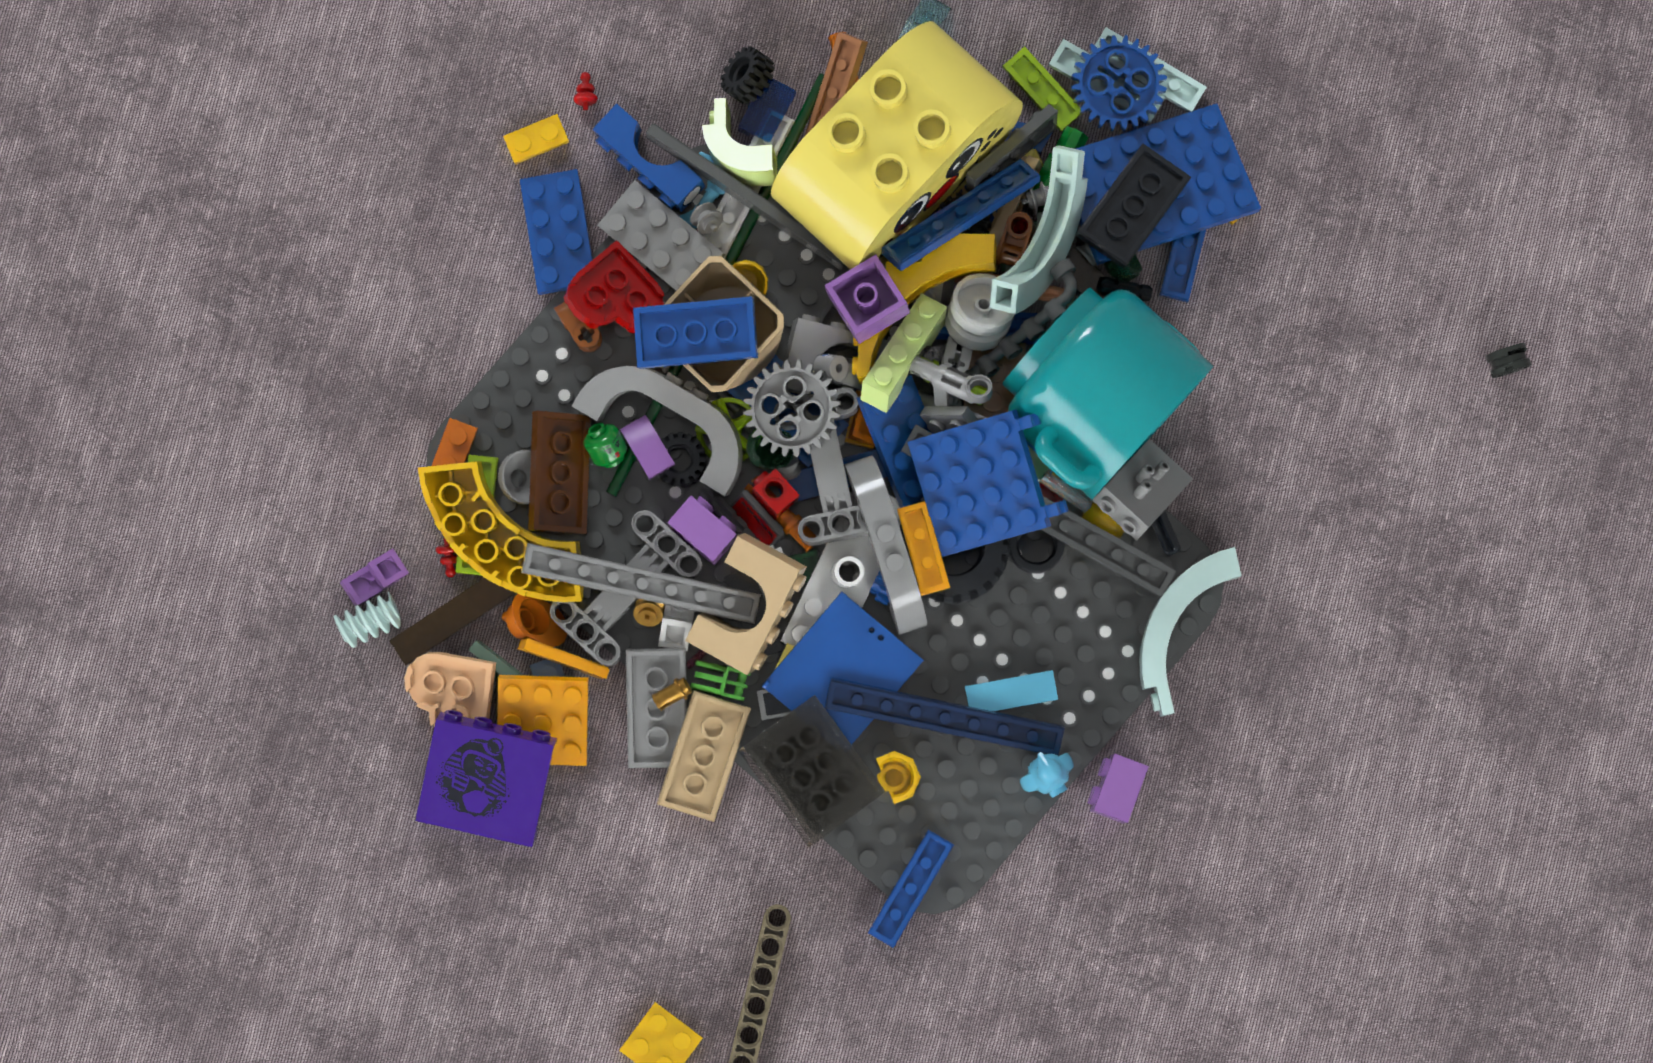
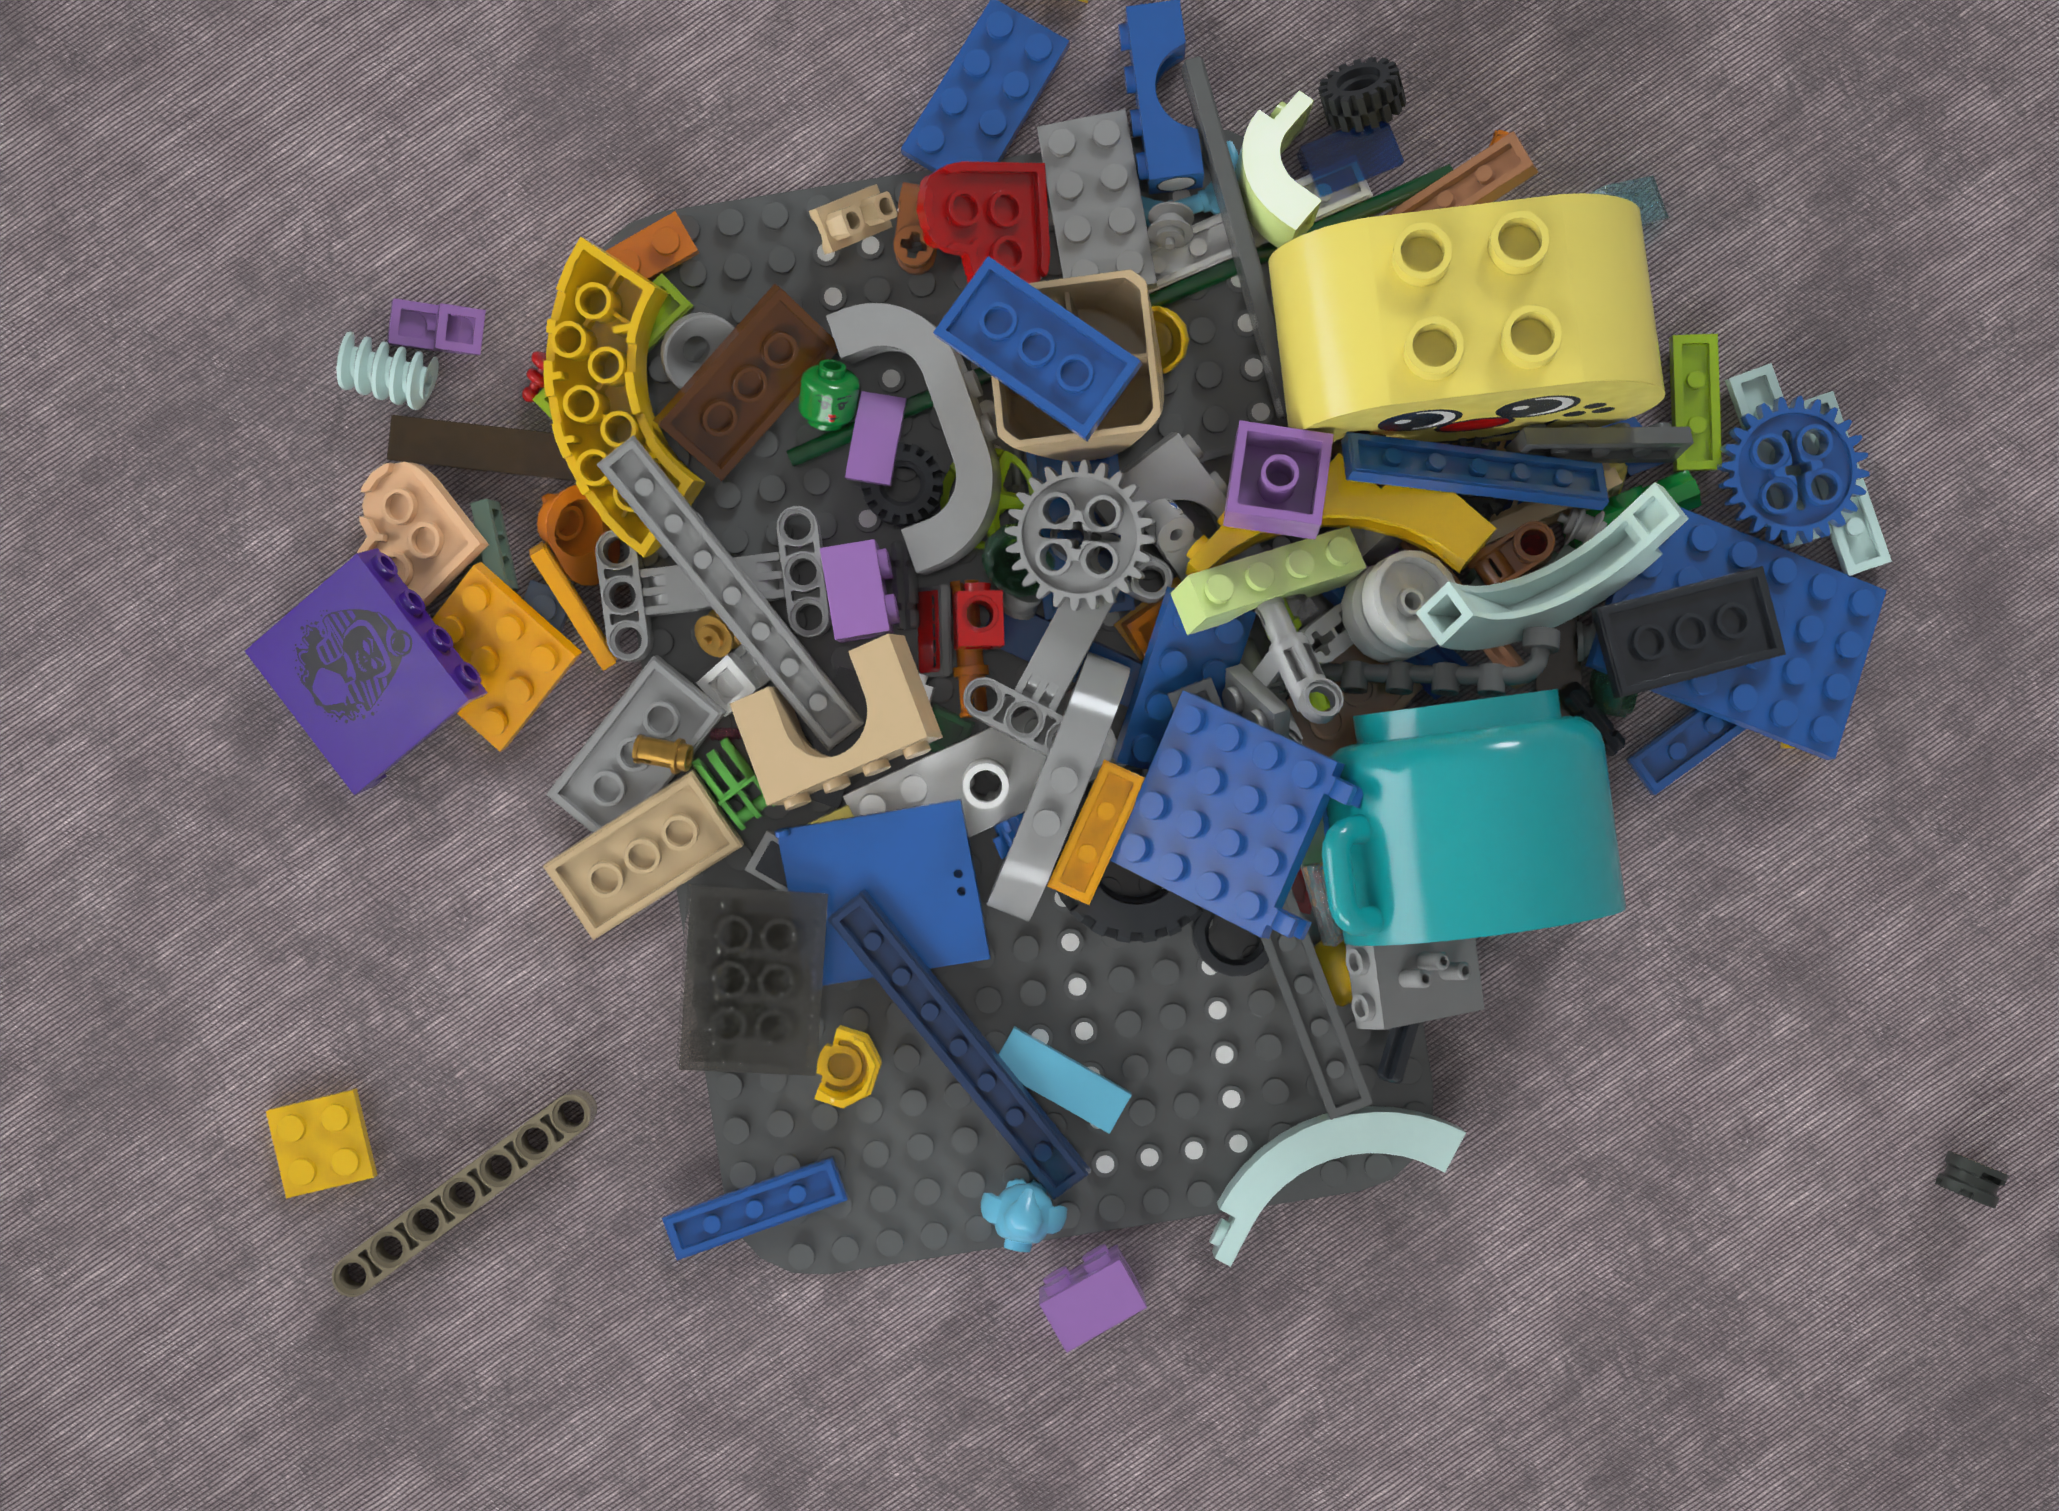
camera: 40 degrees right, 5 degrees up
none -> tan hips [809,184,897,254]

